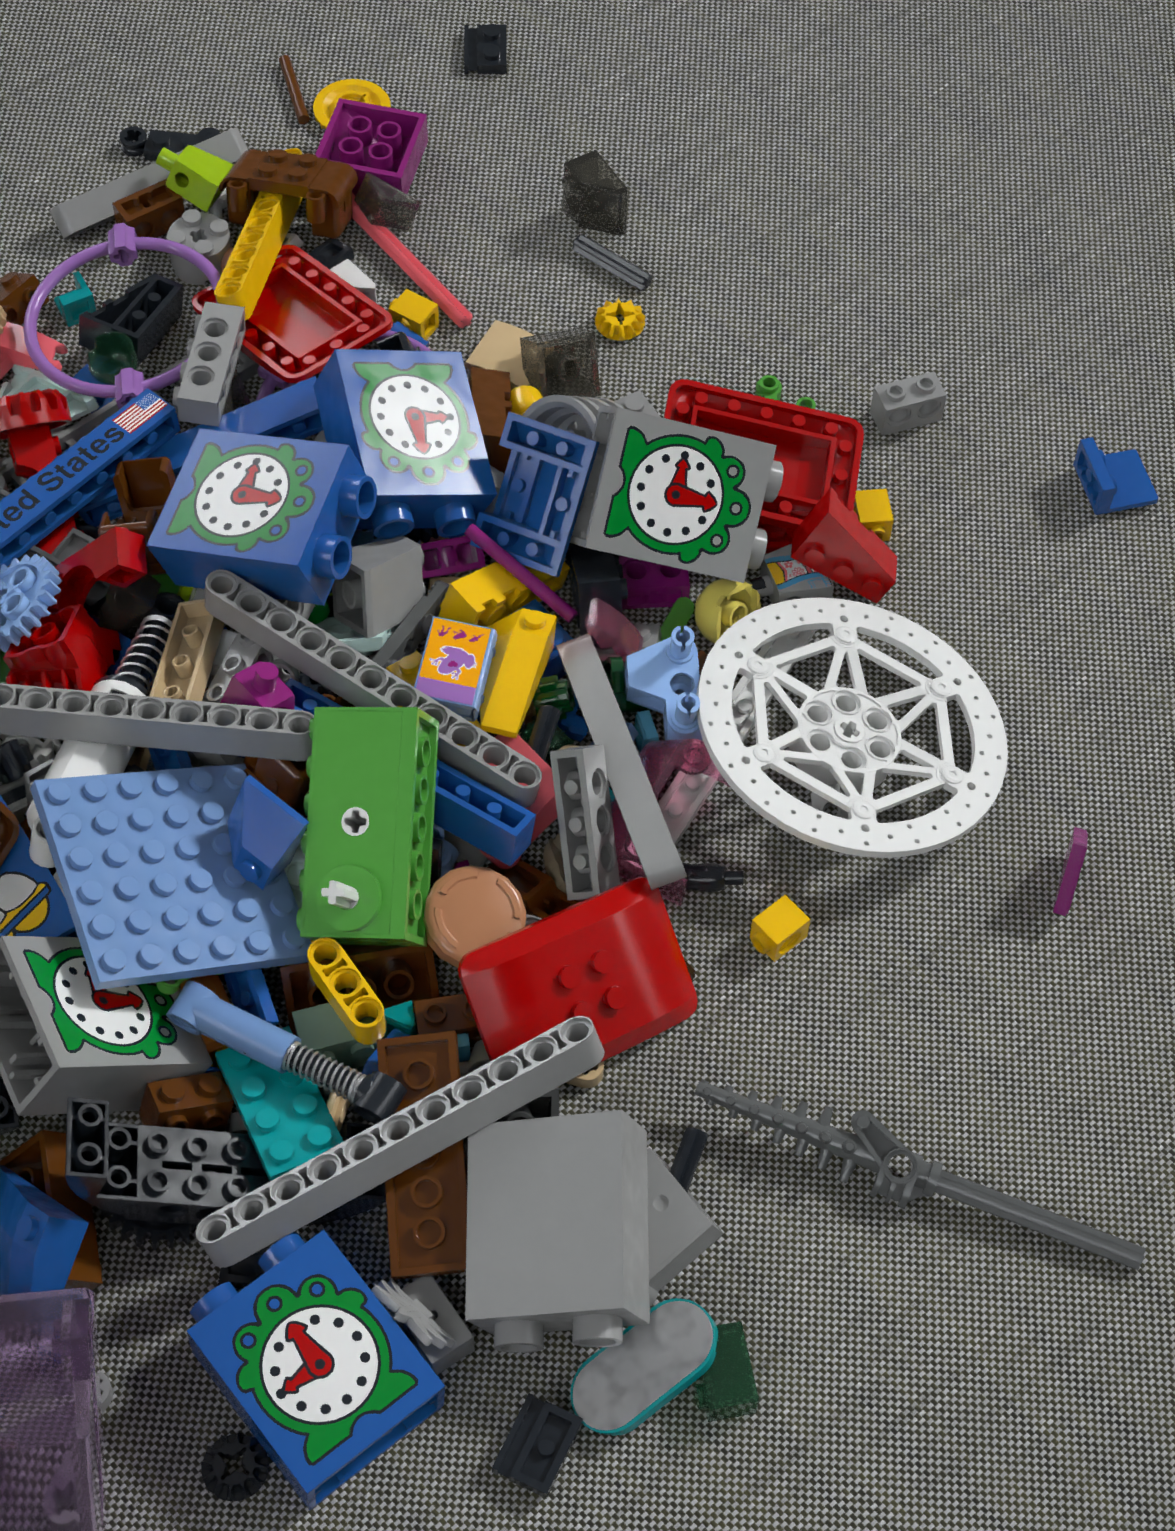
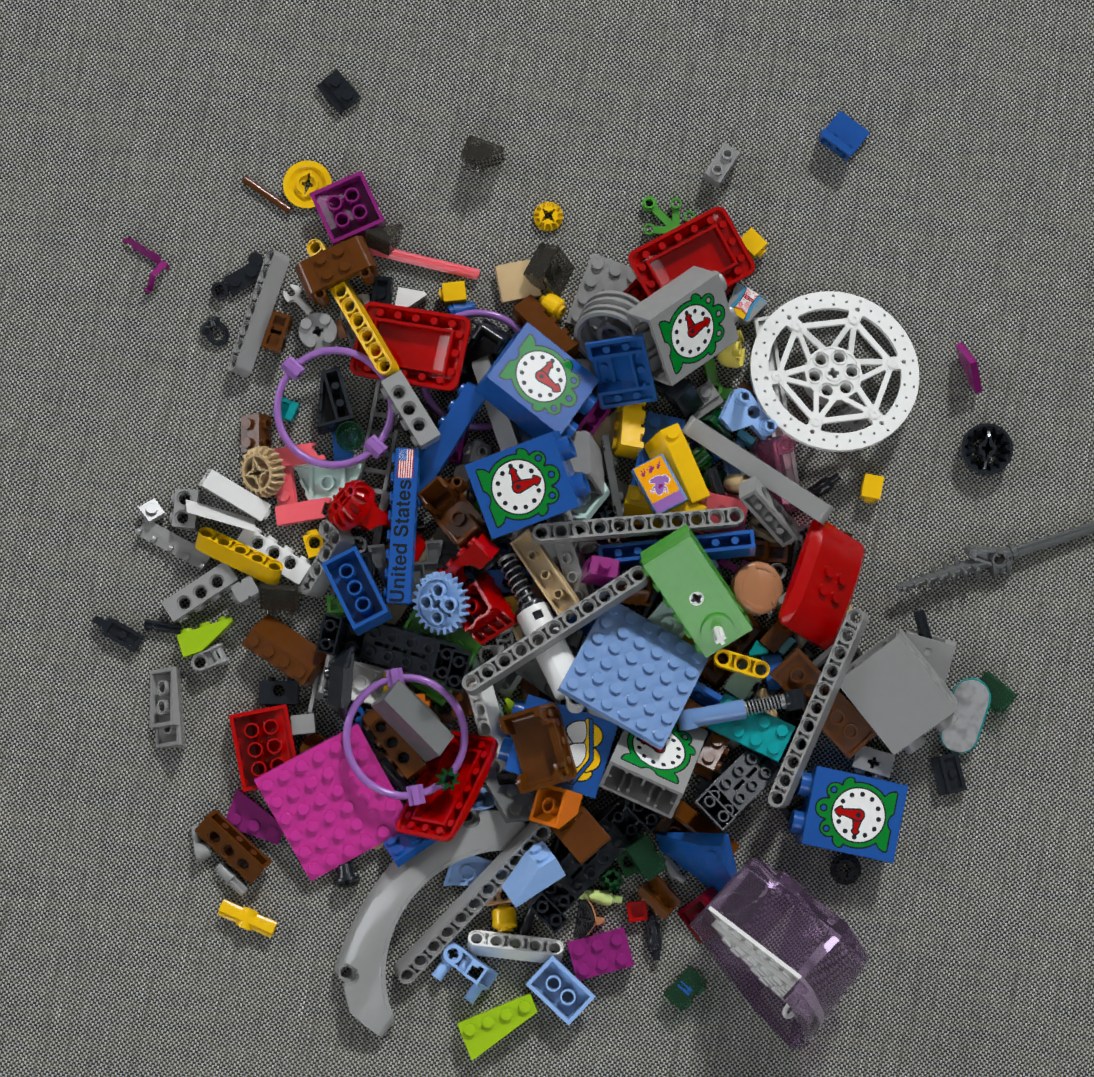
camera: 35 degrees left, 25 degrees up
lime torso [156,145,234,212] -> none
blue slope [227,775,309,890] -> none
light grey piece [371,1279,456,1349] -> none
magenta bar [464,524,578,623] -> none
black axle [572,234,652,291] -> none
clear pink slope [585,598,643,663] -> none
red wedge [791,487,897,604] -> none
none -> magenta piece [123,238,169,294]
none -> black piece [200,316,230,346]
none -> black gear [959,423,1013,476]

